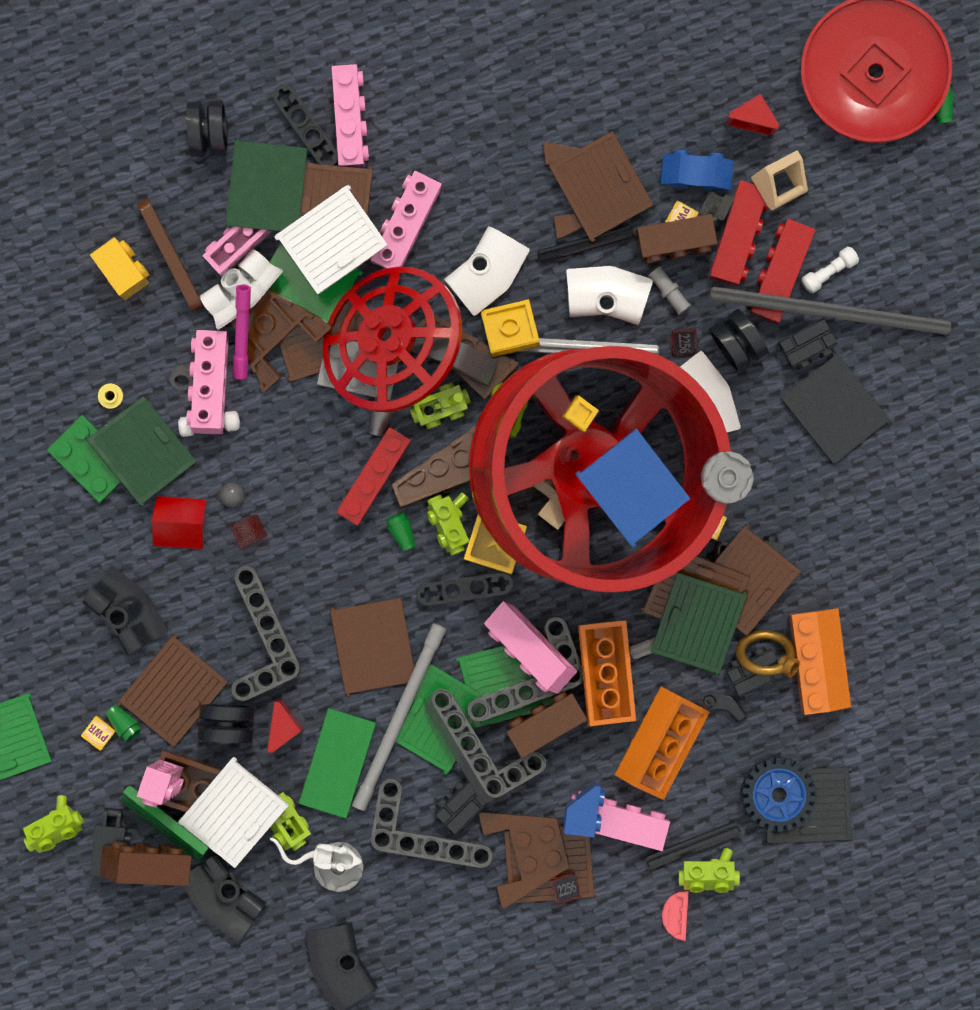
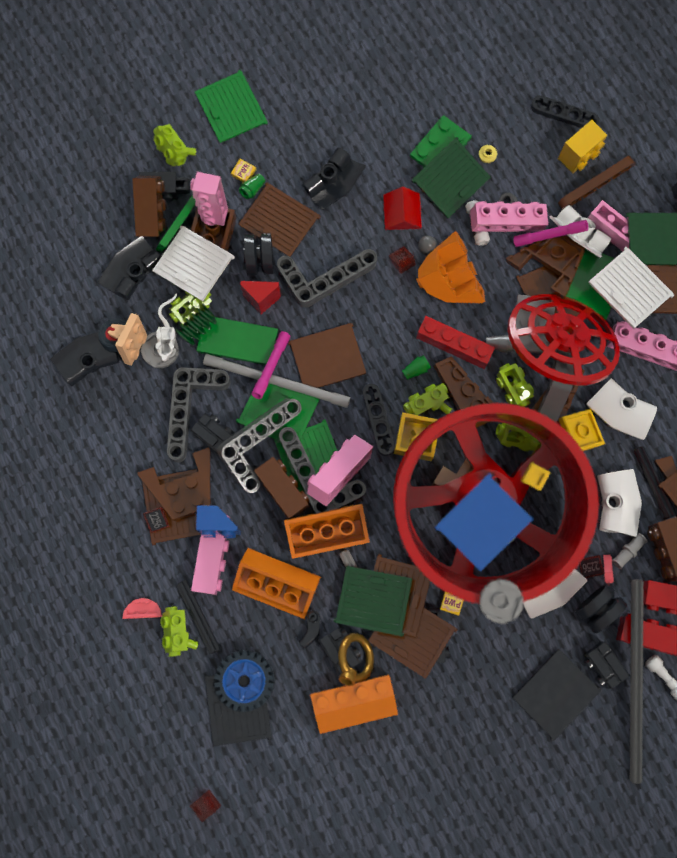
camera: 80 degrees right, 10 degrees down
none -> light nougat plate [98,313,147,366]
none -> dark green piece [175,303,217,345]
none -> clear red slope [190,790,221,822]
none -> dark pink piece [251,331,290,399]
none -> orange brick [417,231,485,303]
none -> black beam [531,95,600,129]
none -> coral tile [603,555,614,583]

